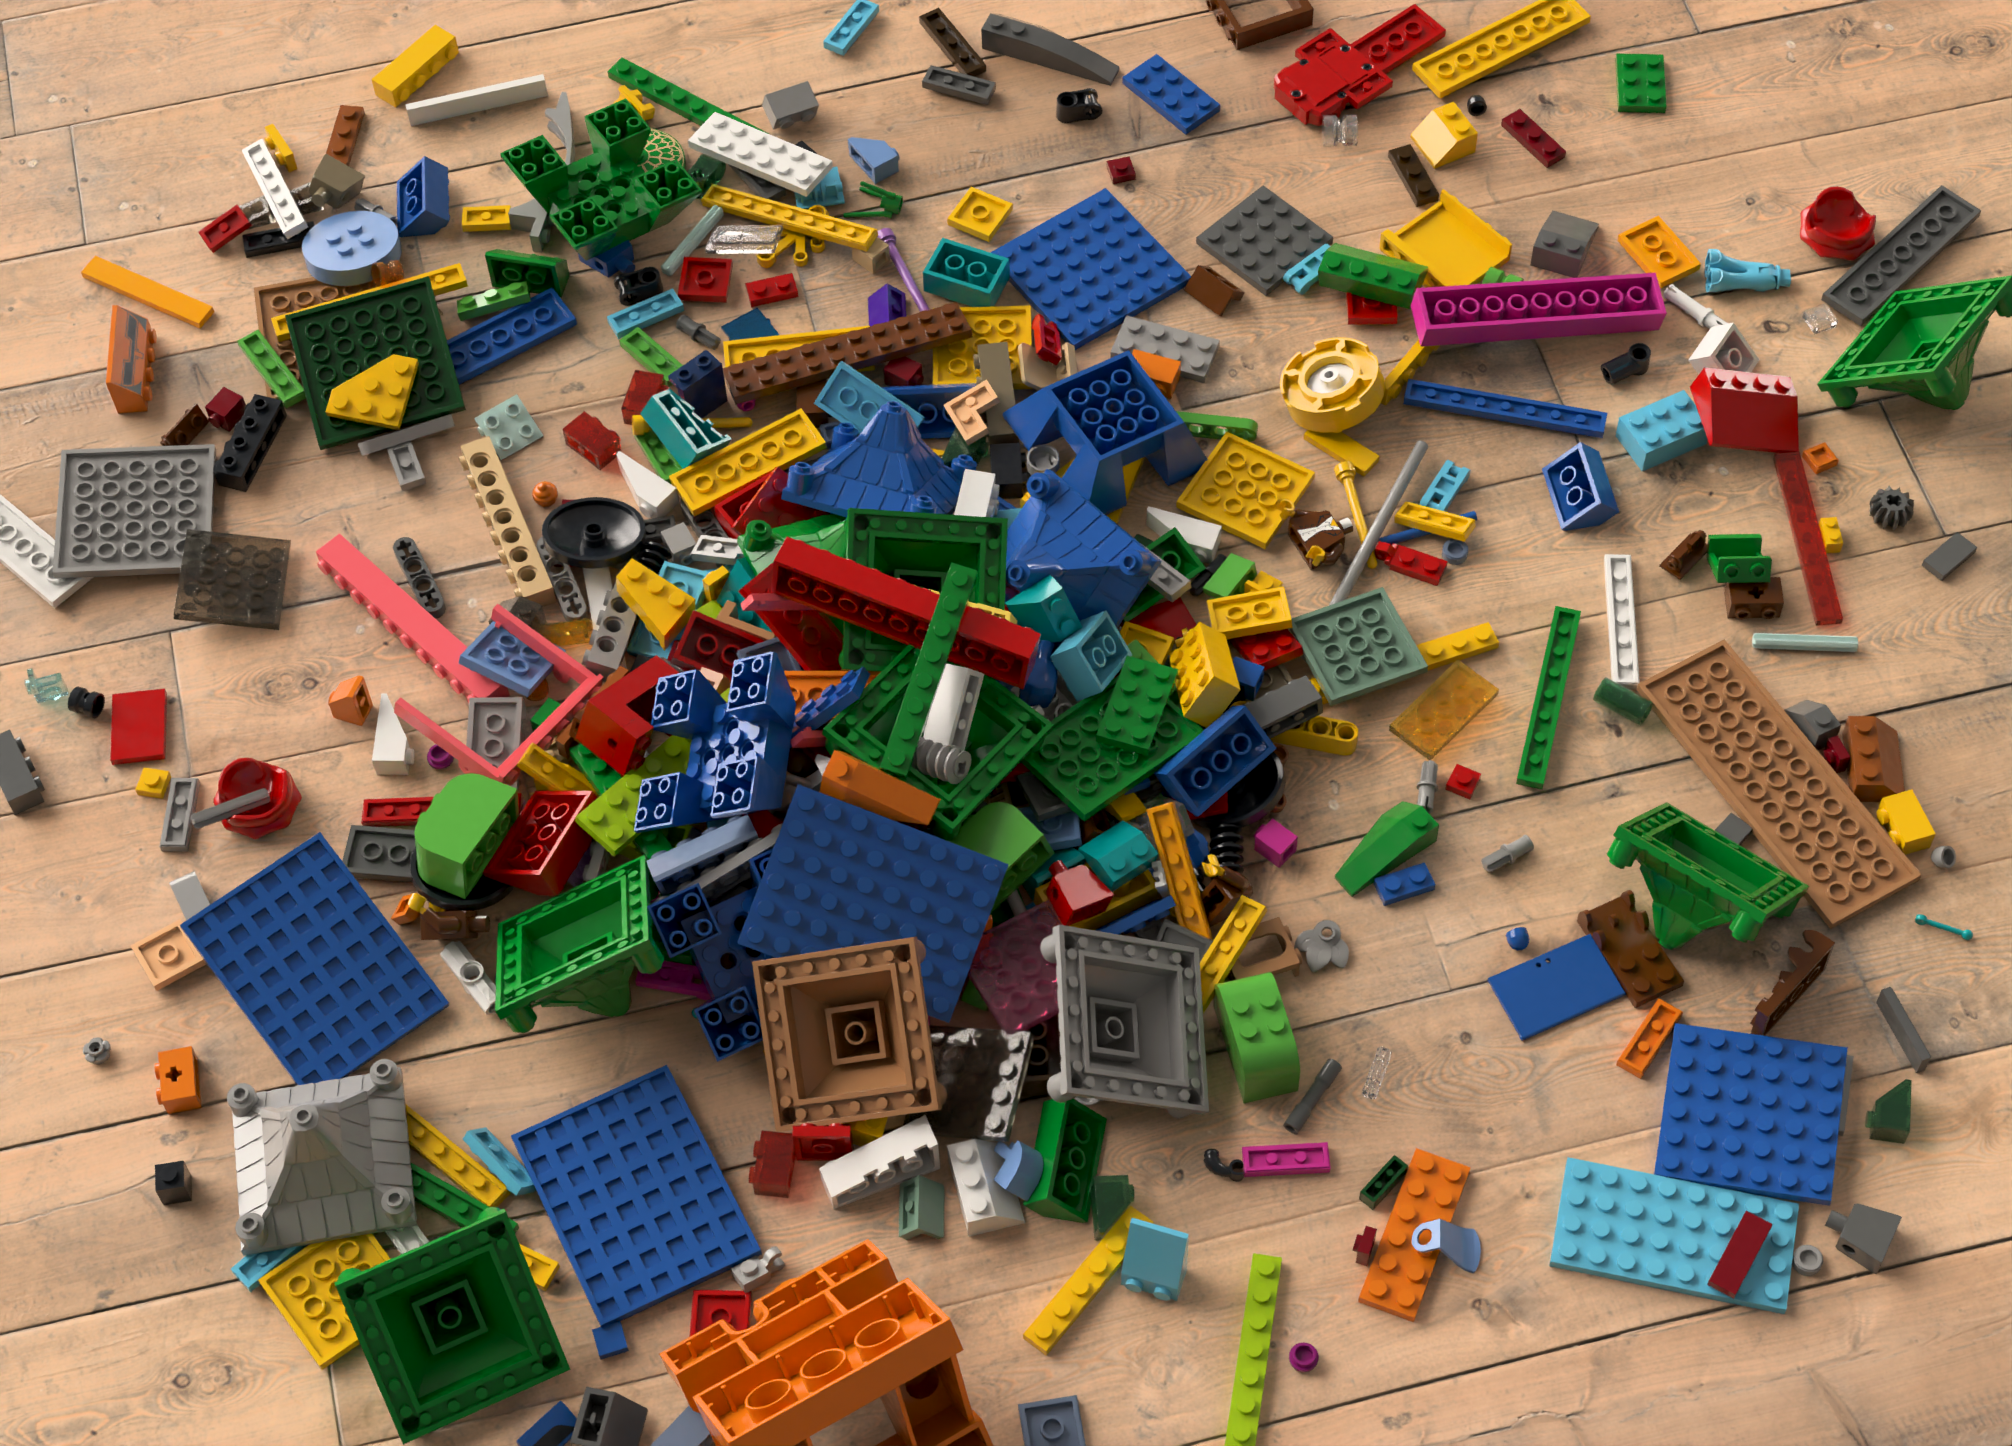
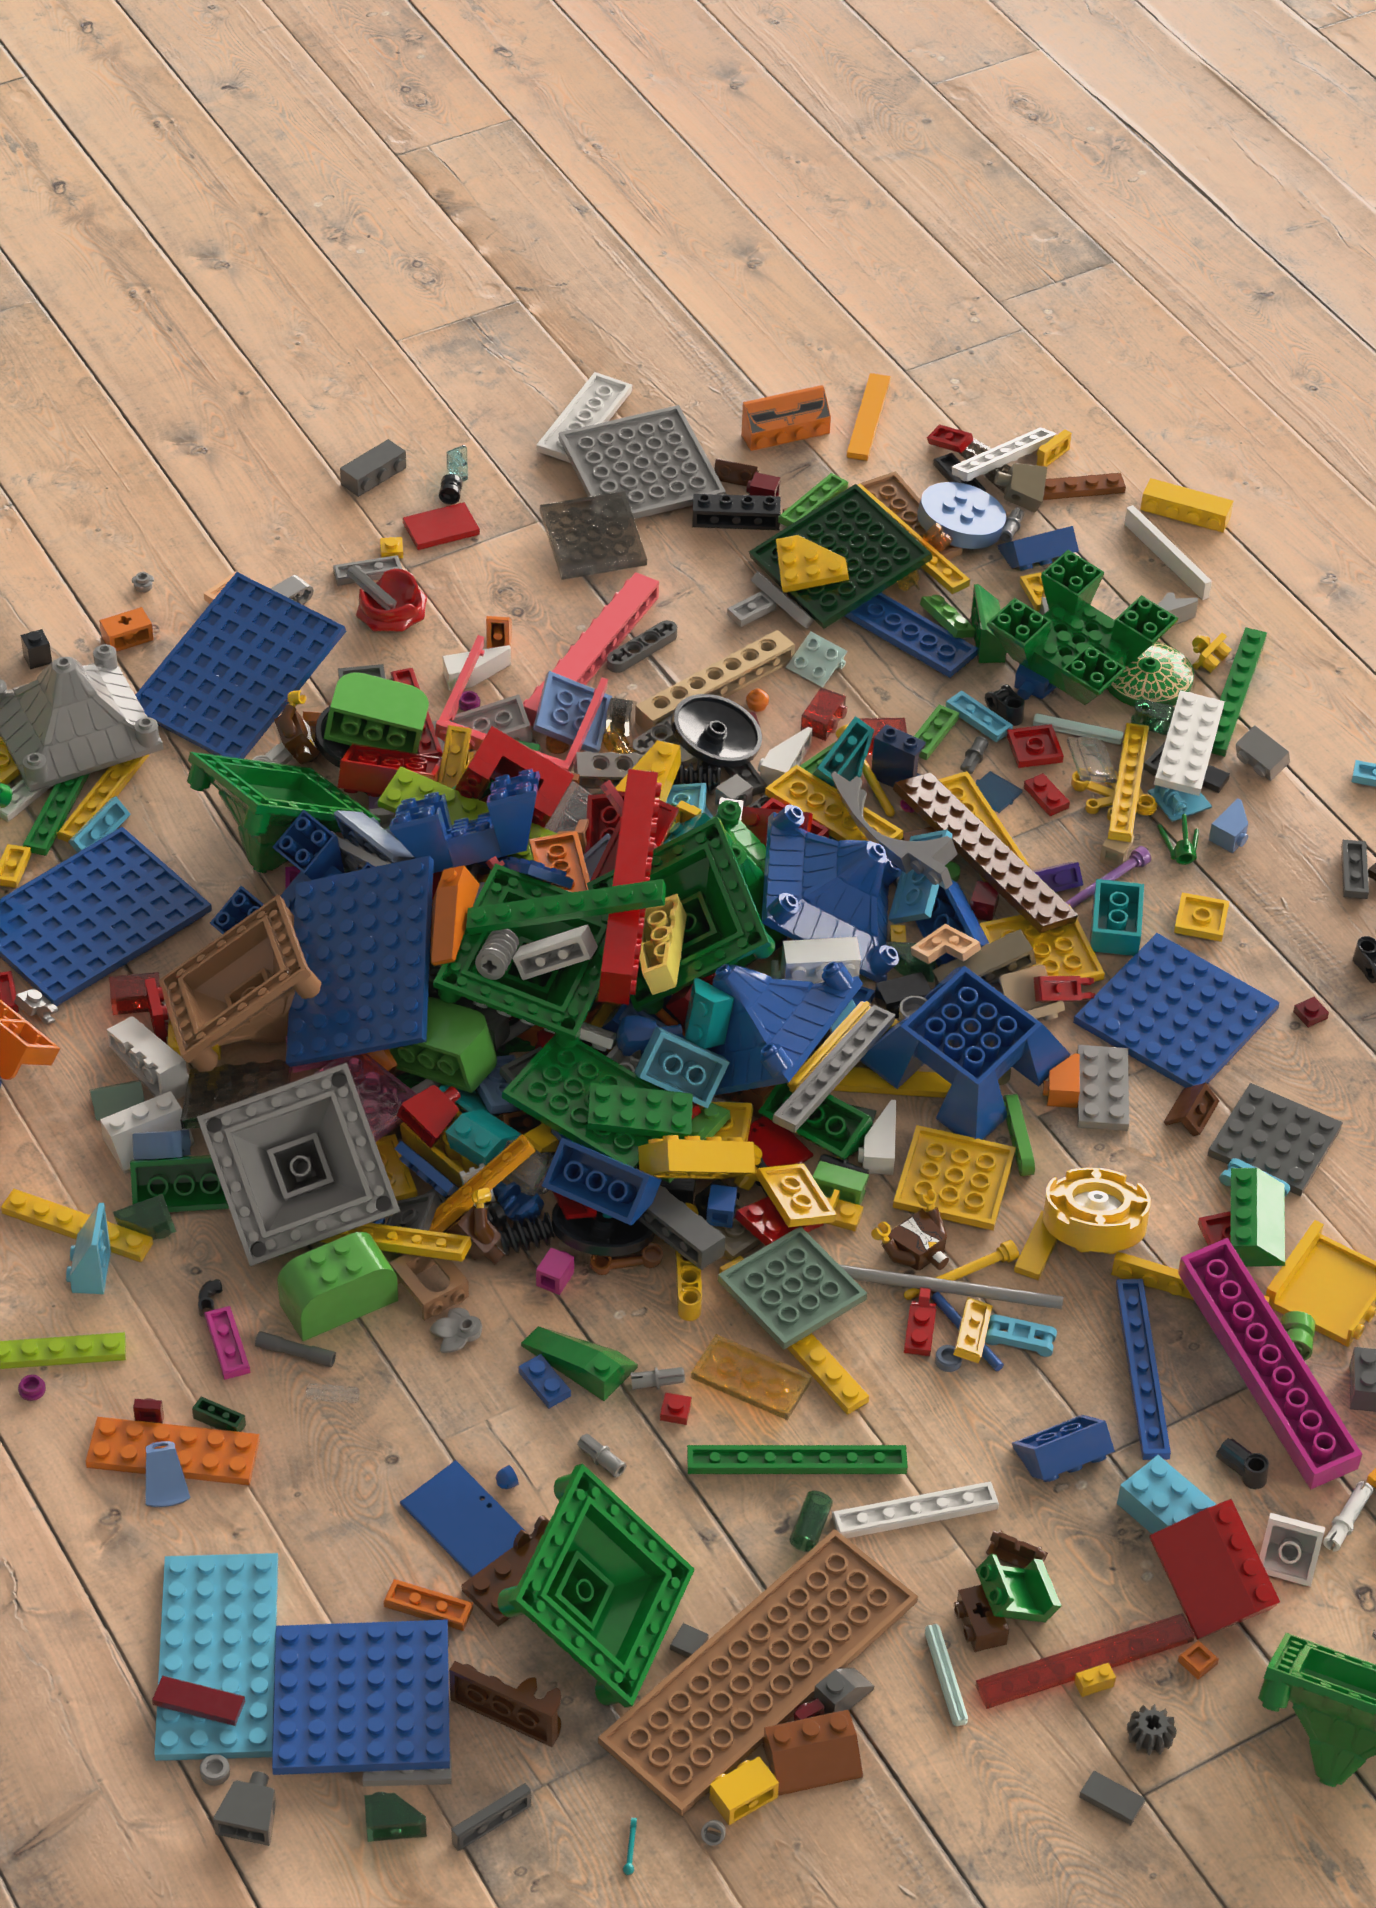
camera: 70 degrees right, 10 degrees down
none -> light grey slope [831,772,957,889]

